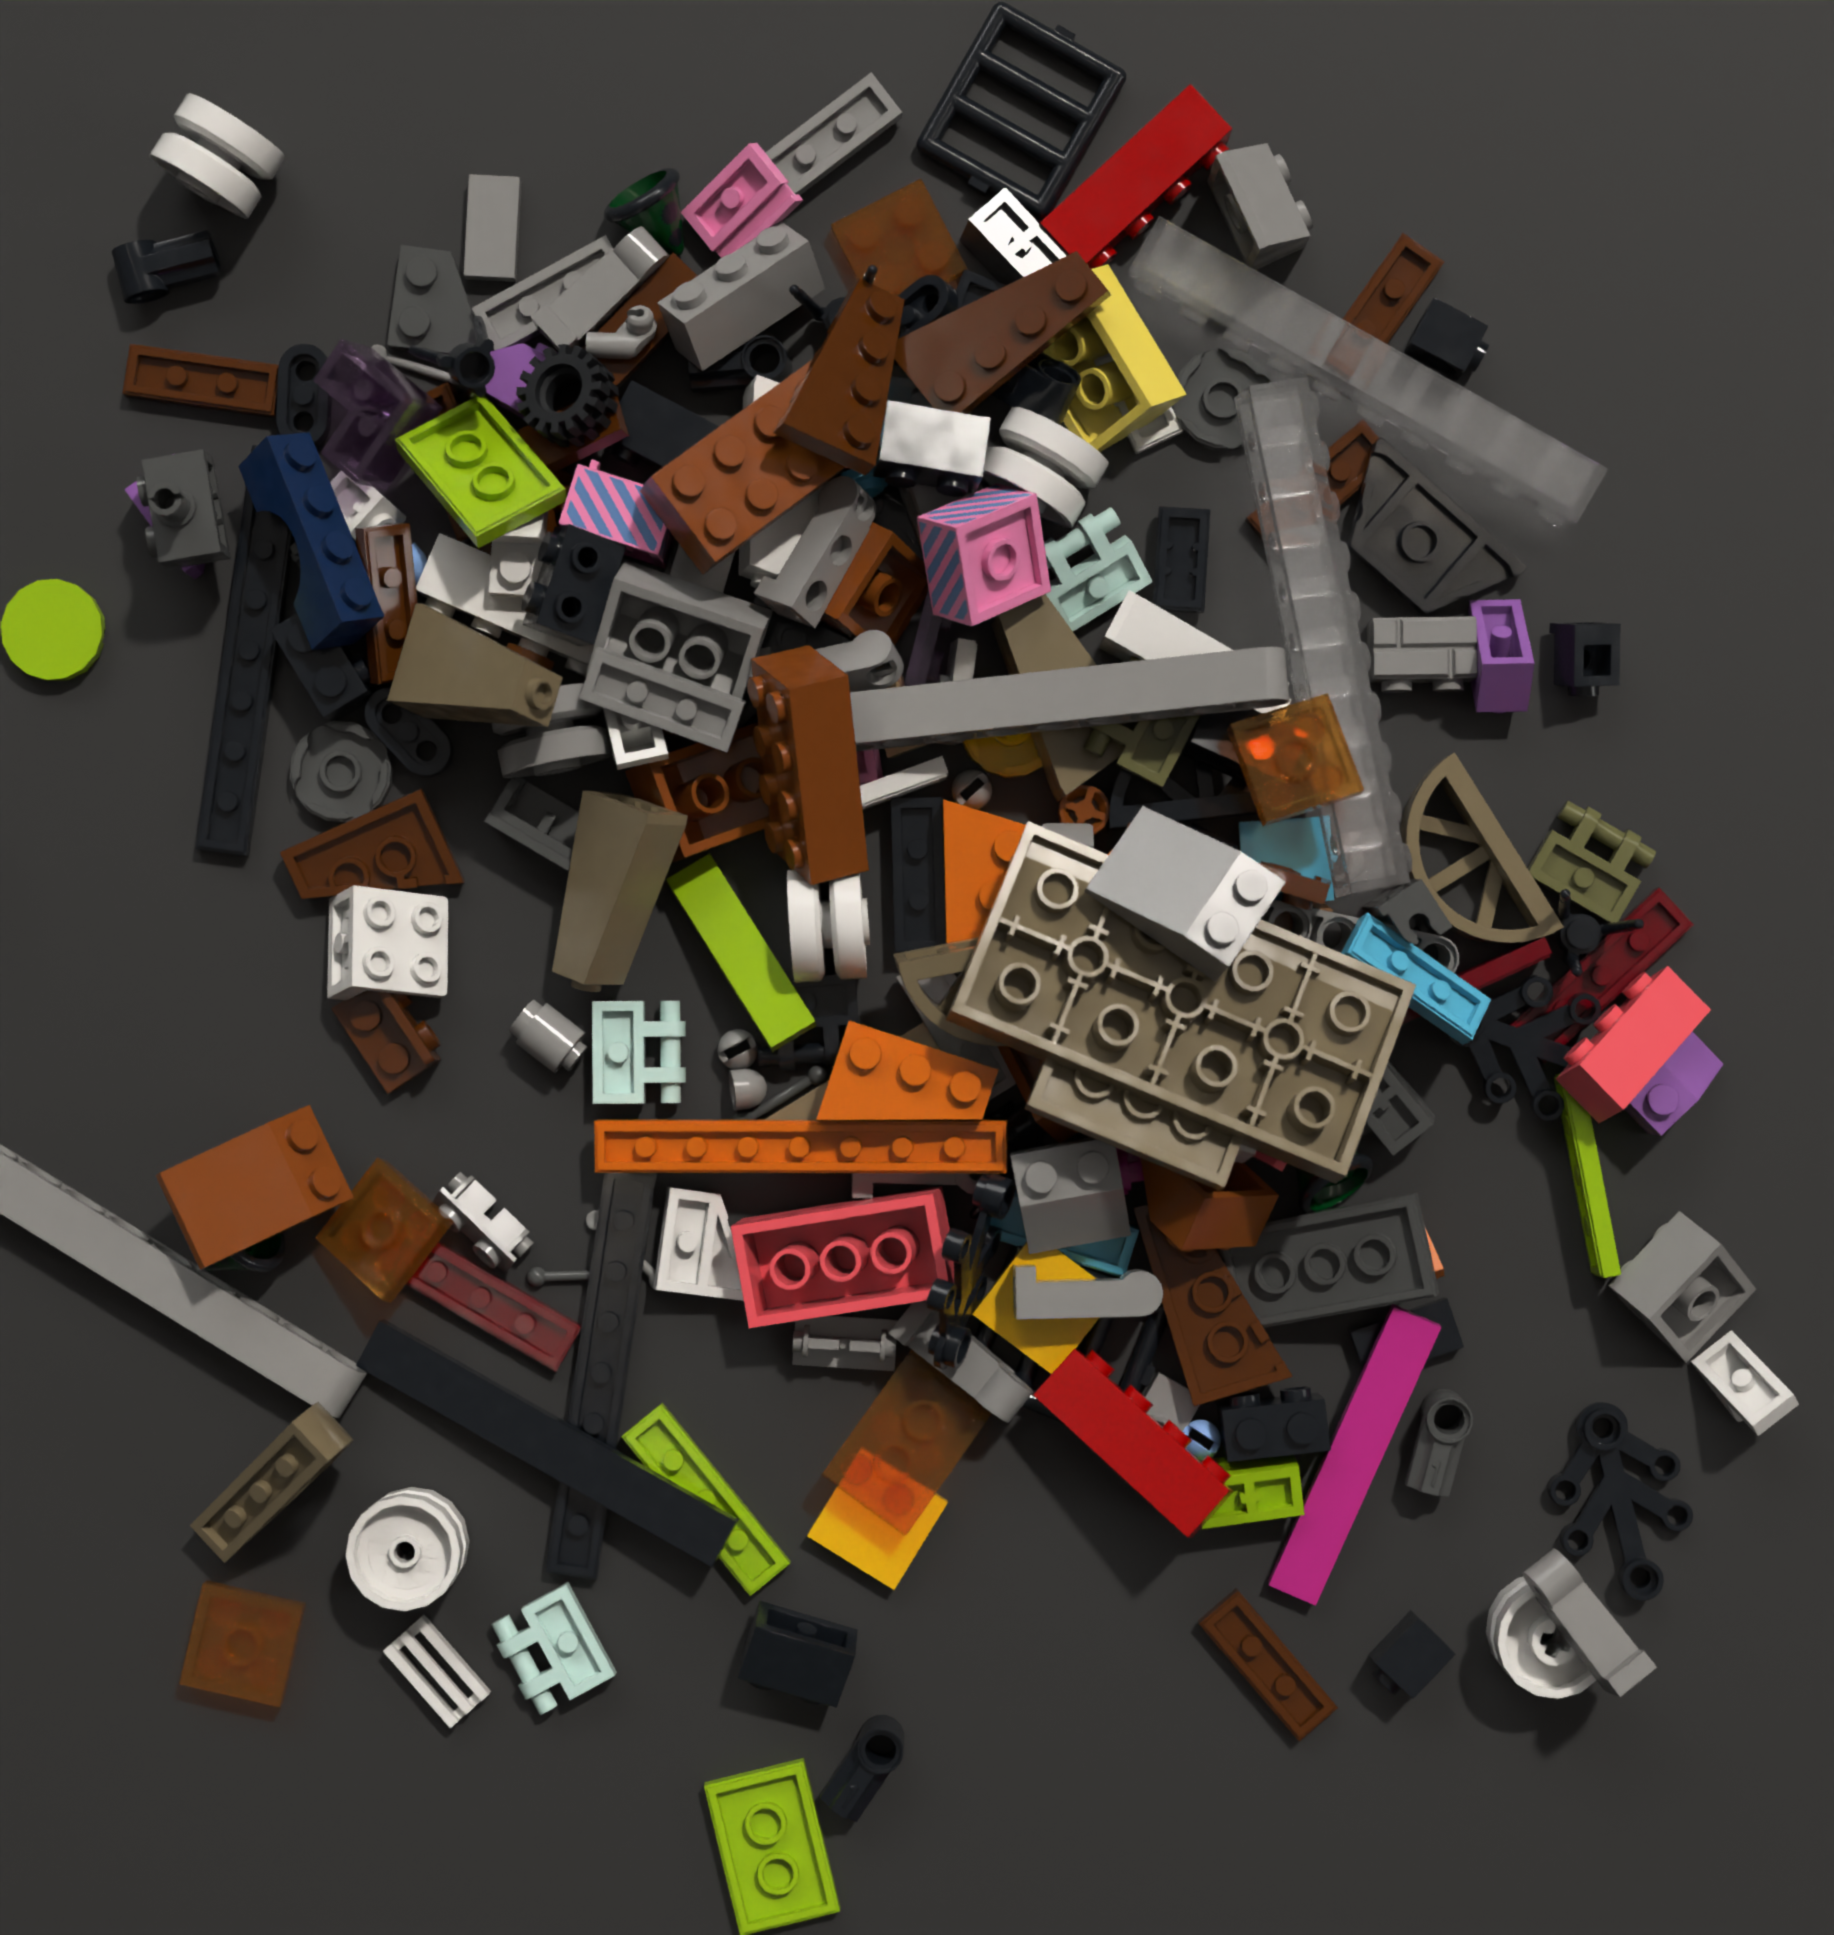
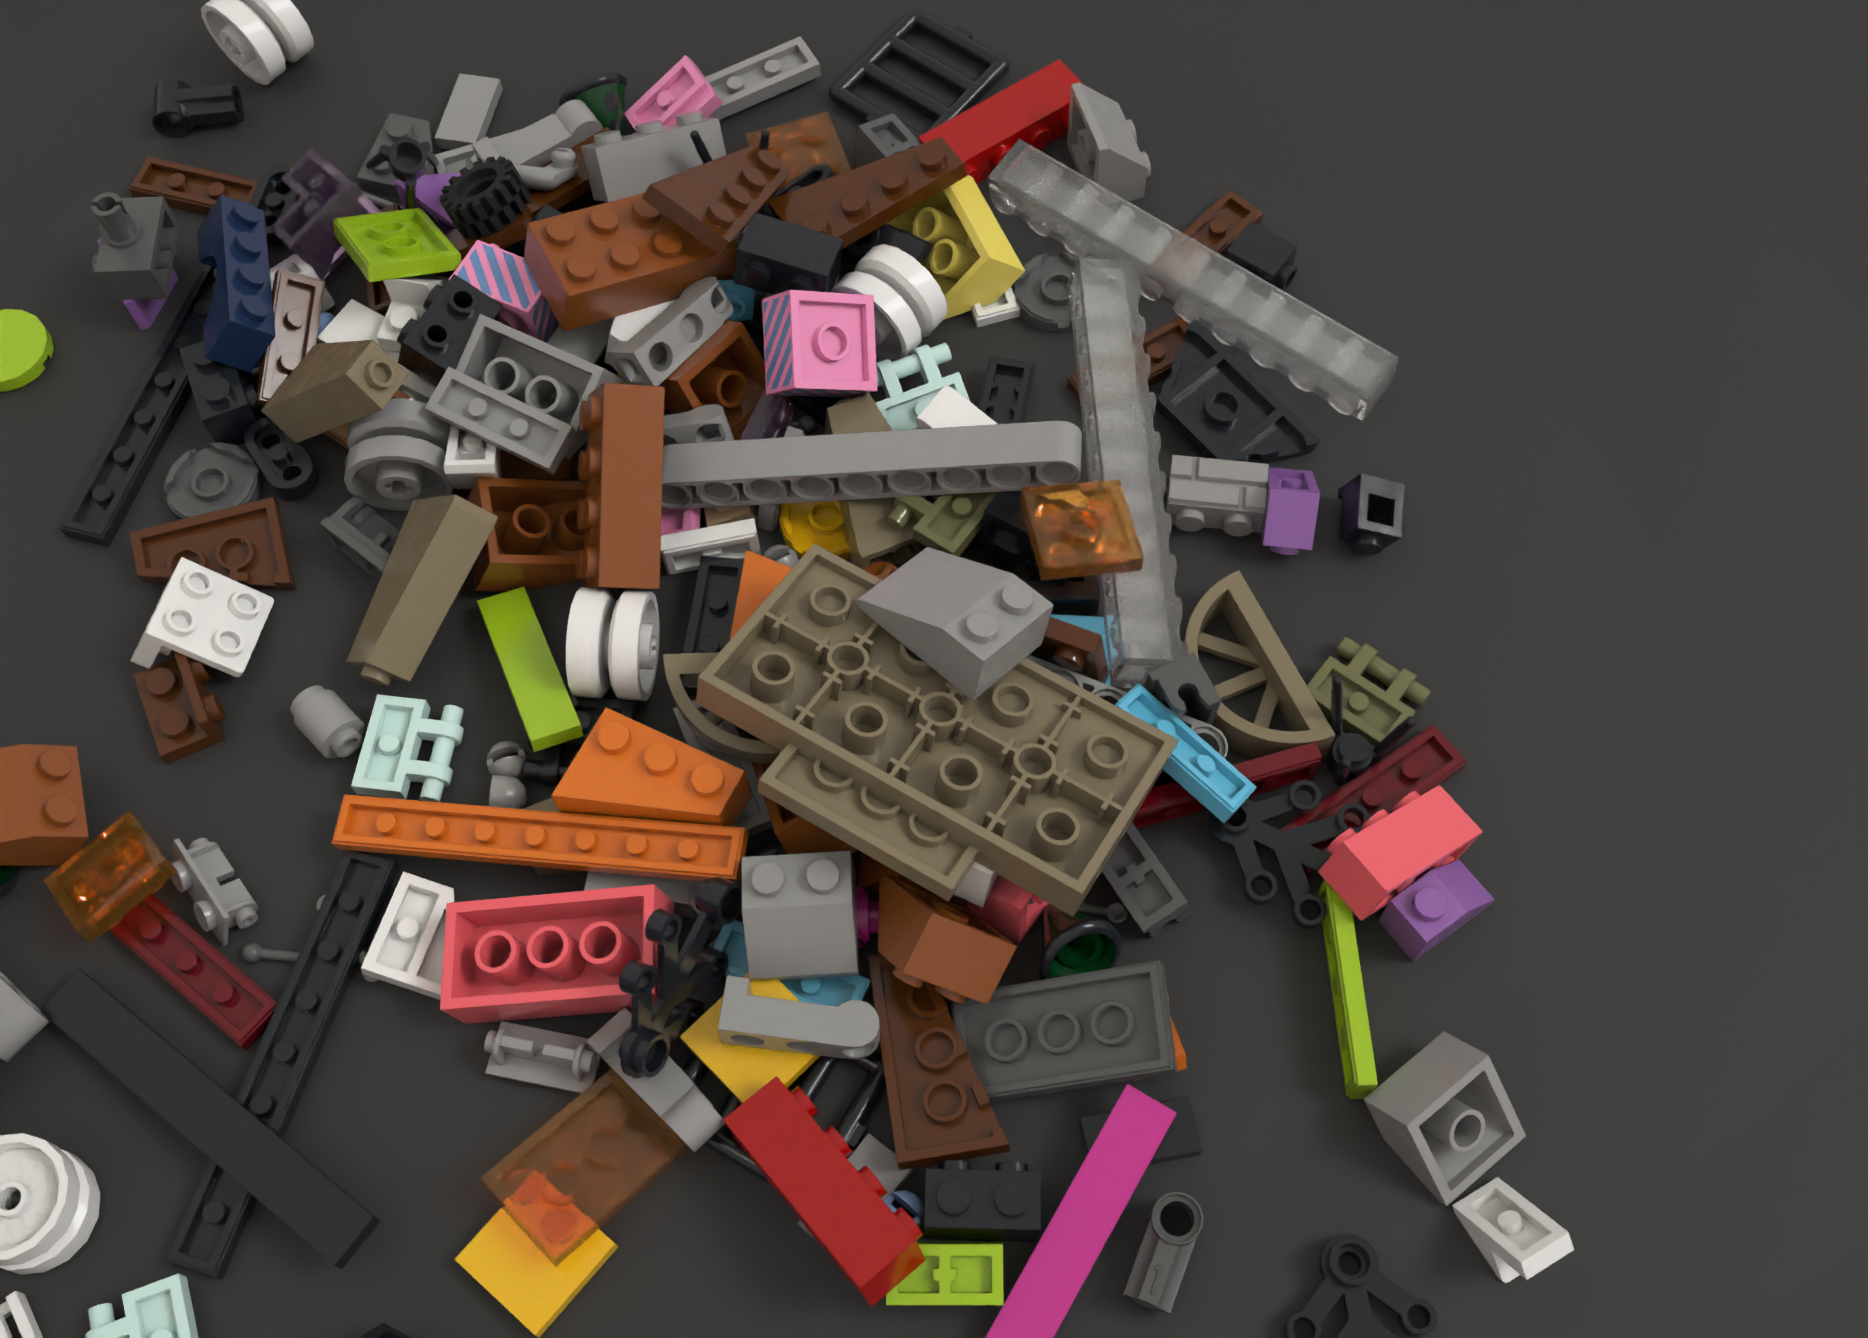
camera: 10 degrees right, 25 degrees down
lime tile [621,1402,791,1596] -> none

